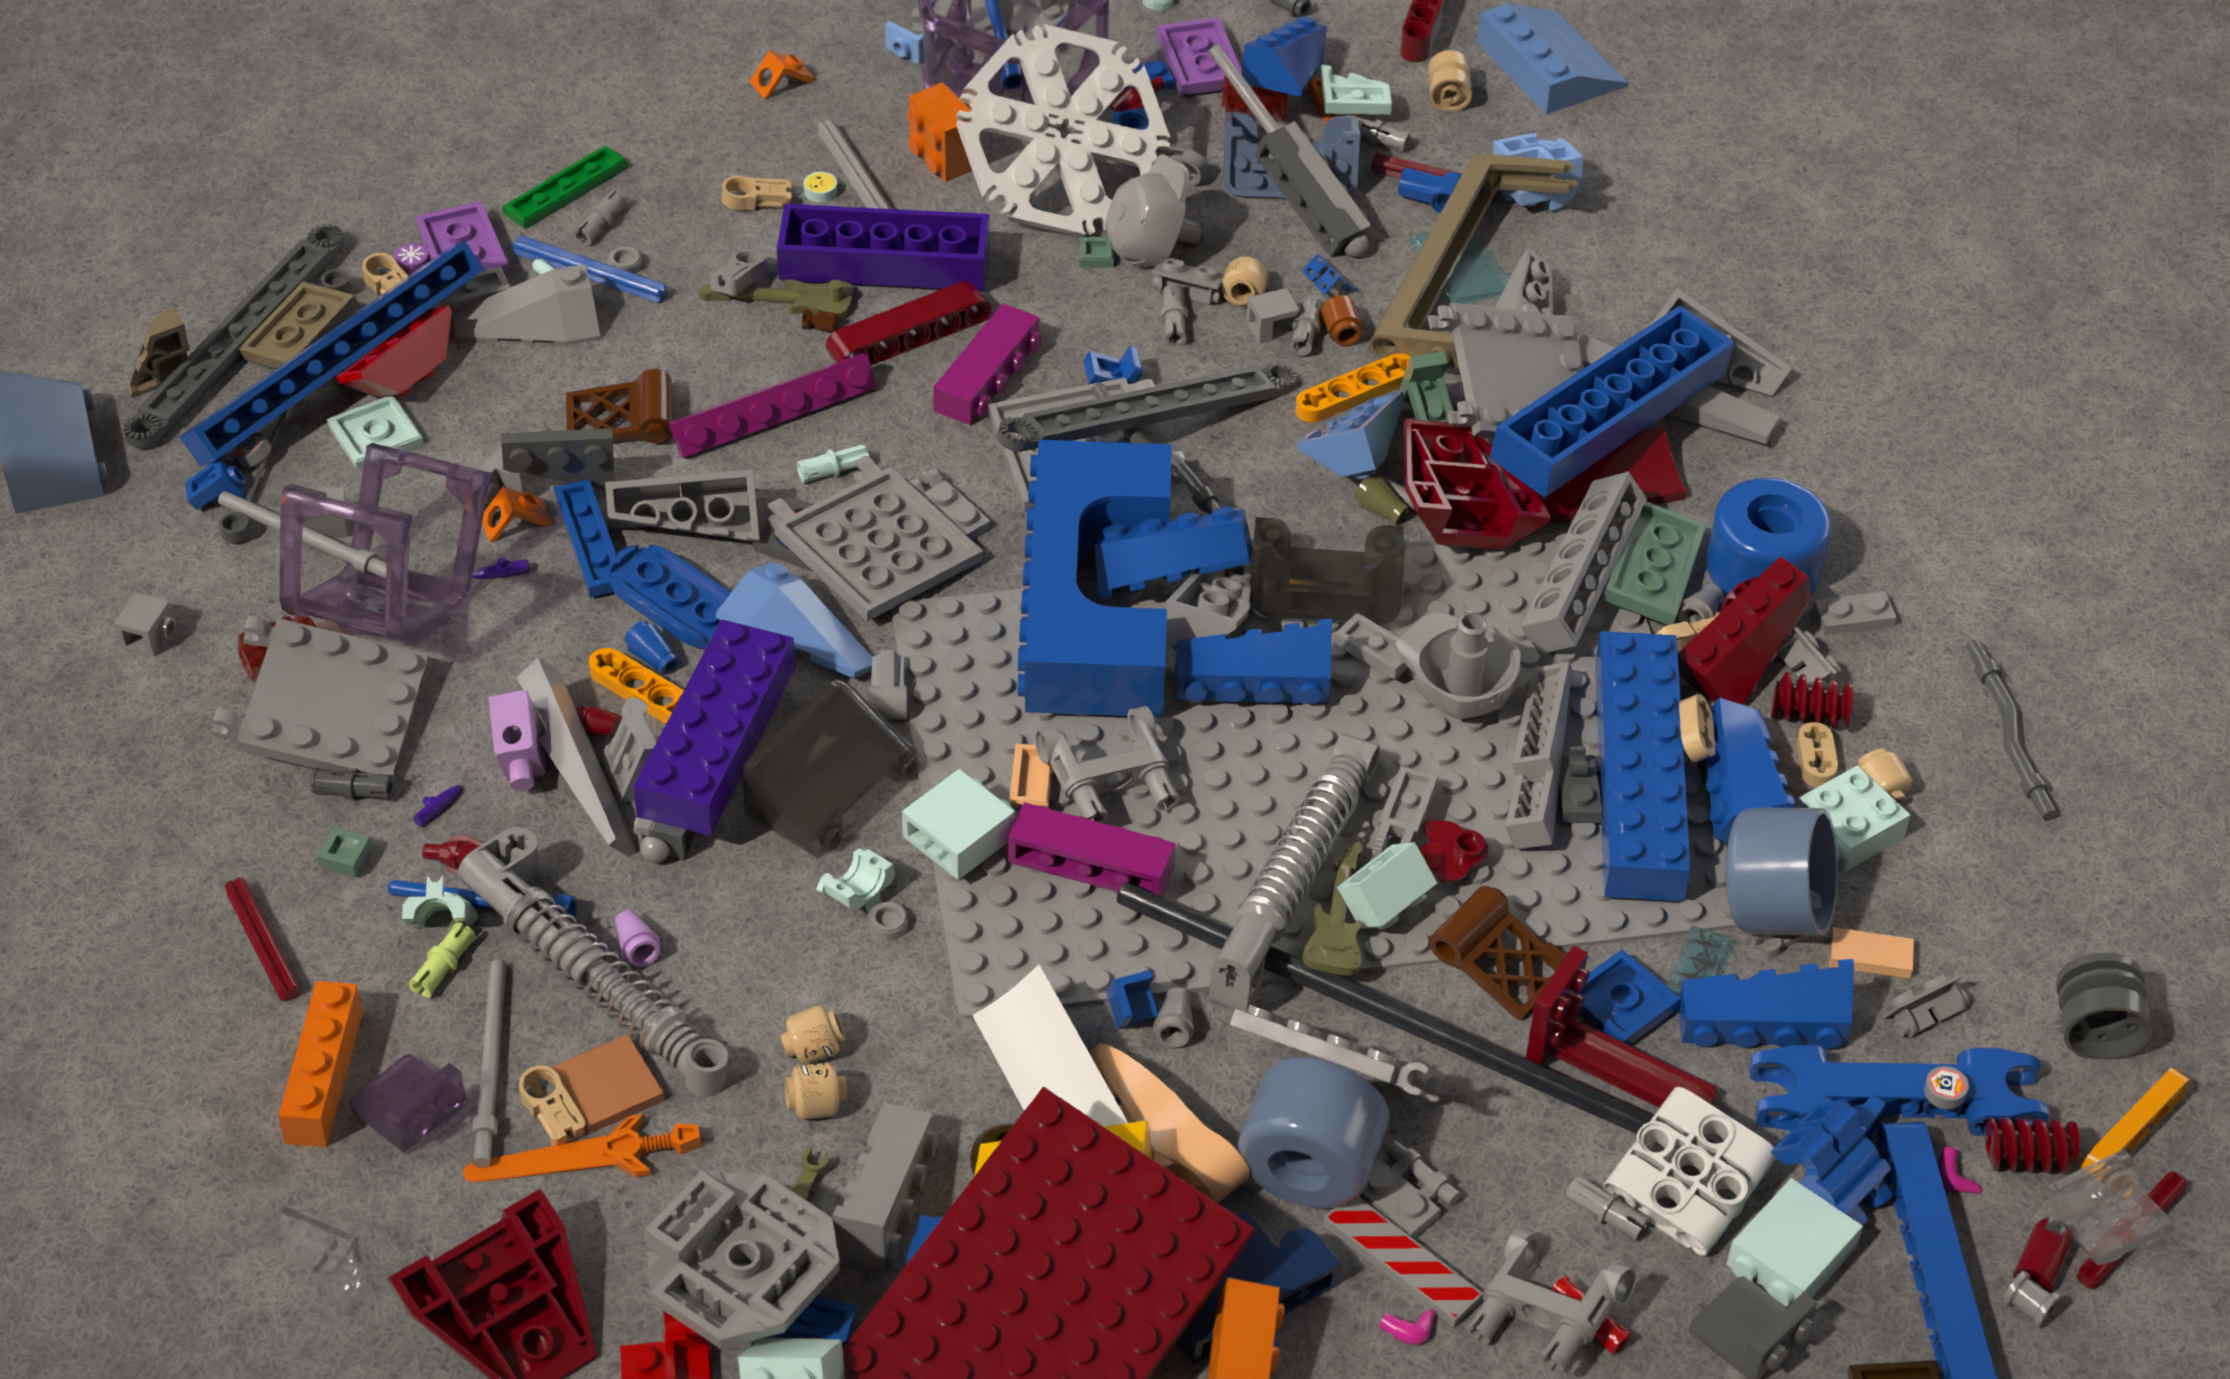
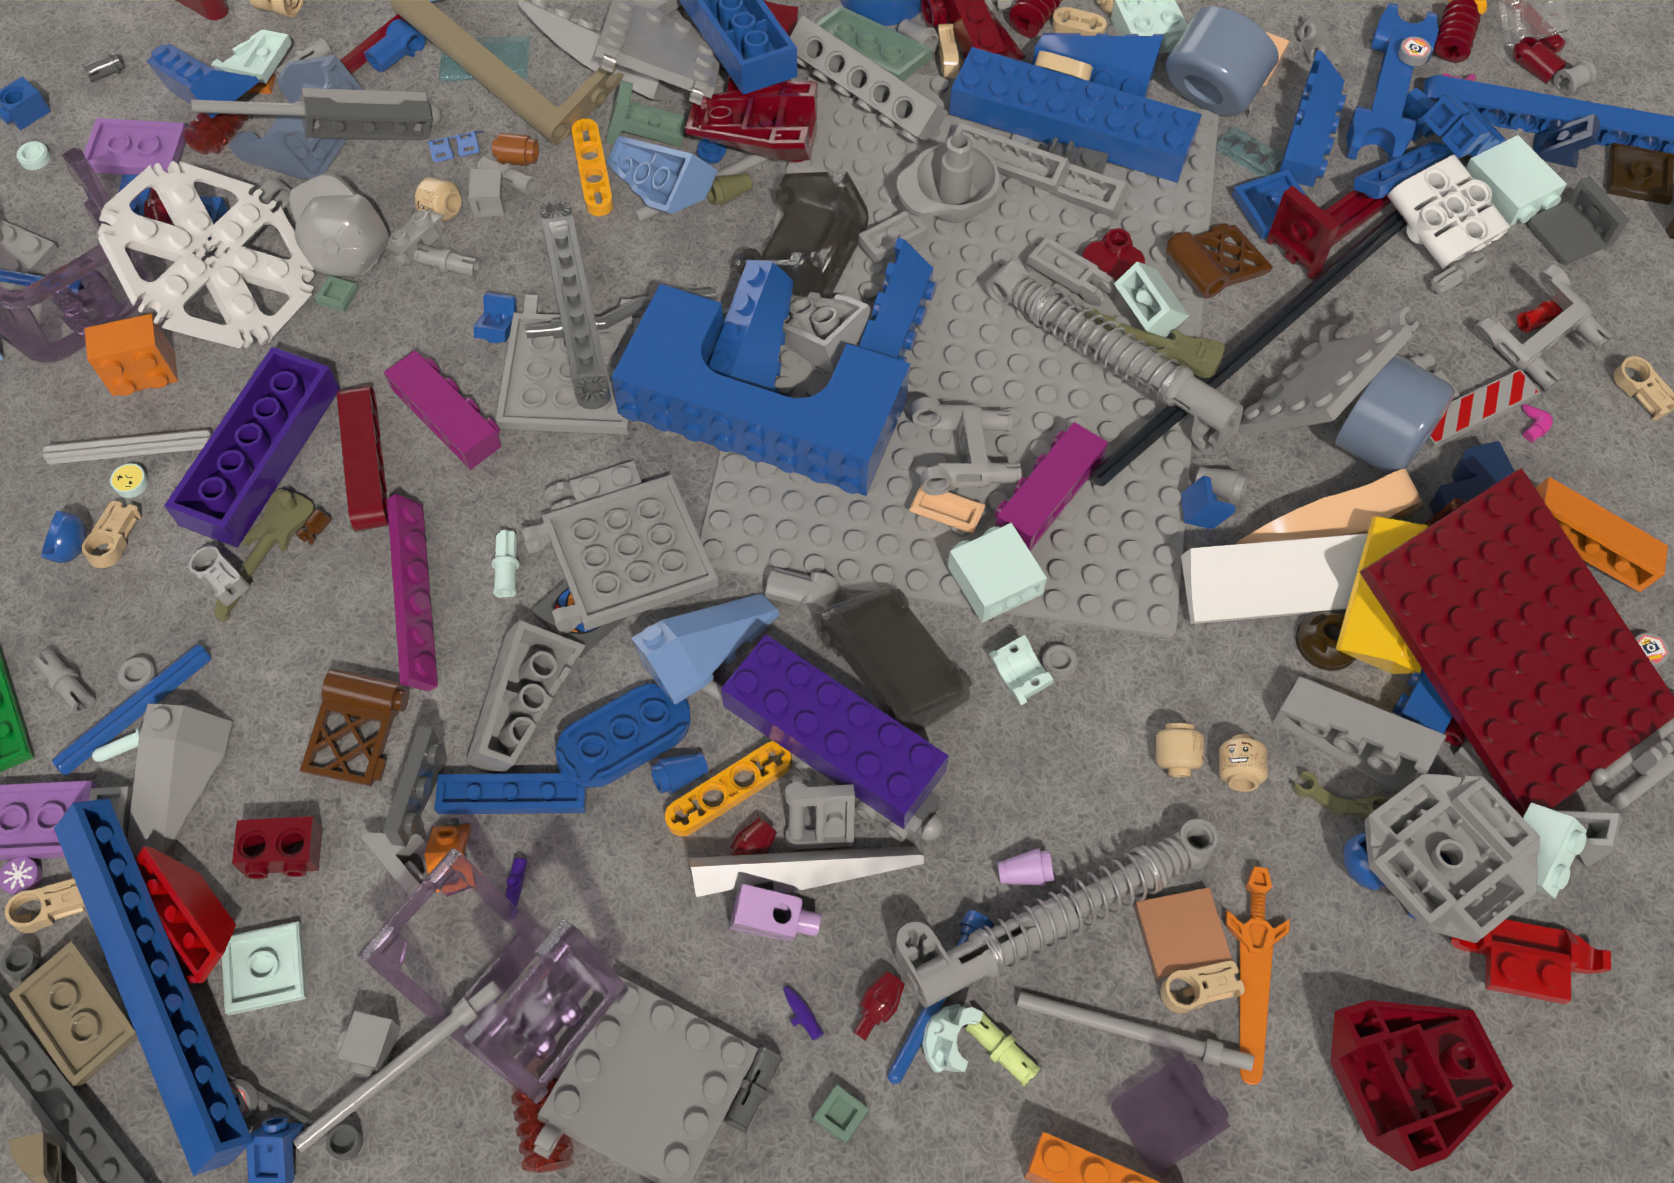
camera: 70 degrees left, 15 degrees up
none -> blue hair [41,511,87,563]
none -> dark red brick [232,816,323,879]
none -> blue plate [1353,141,1458,199]
none -> dark blue slope [1533,114,1600,168]

